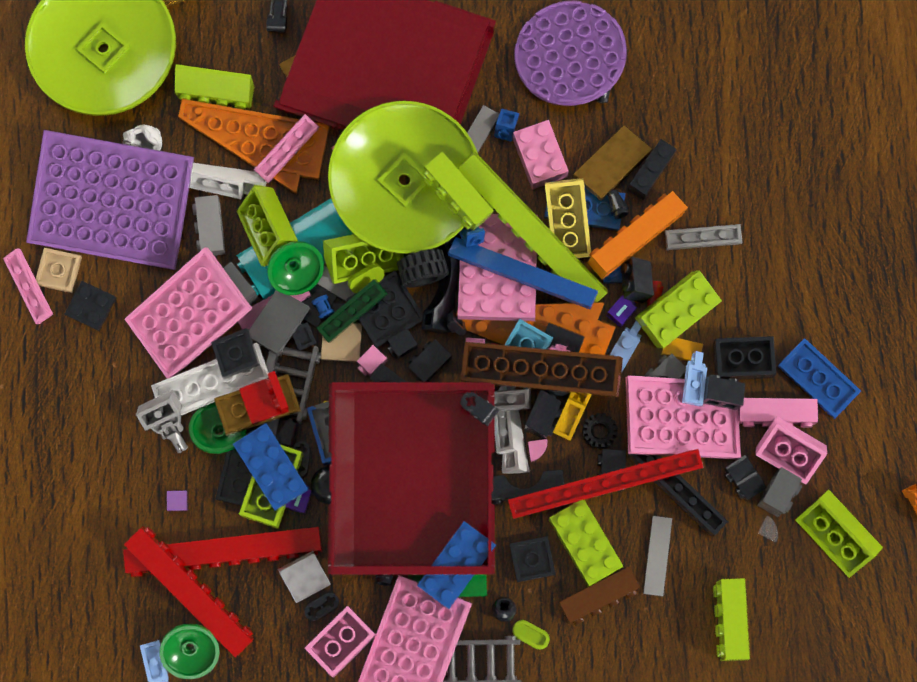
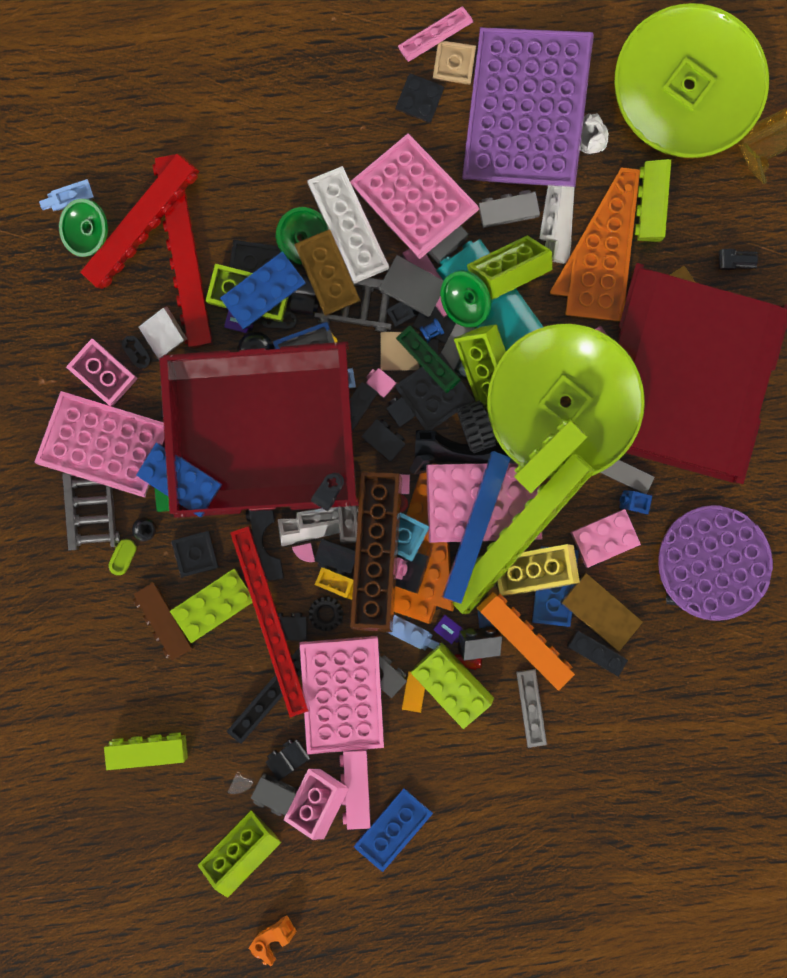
camera: 85 degrees right, 10 degrees up
light grey brick [136,390,188,453] -> none
medium lavender tile [167,491,187,511] -> none
black plate [211,328,260,379] -> none
red bracket [239,371,289,425] -> none
bright pink tile [254,114,320,183] -> none
lime tile [348,264,384,293] -> none
blue bracket [459,227,485,247] -> none
black cone [607,190,629,219] -> none
light grey tile [643,516,672,597] -> none
light blue hinge [682,351,707,407] -> none
black brick [703,375,745,410] -> none
black brick [713,336,776,380] -> none

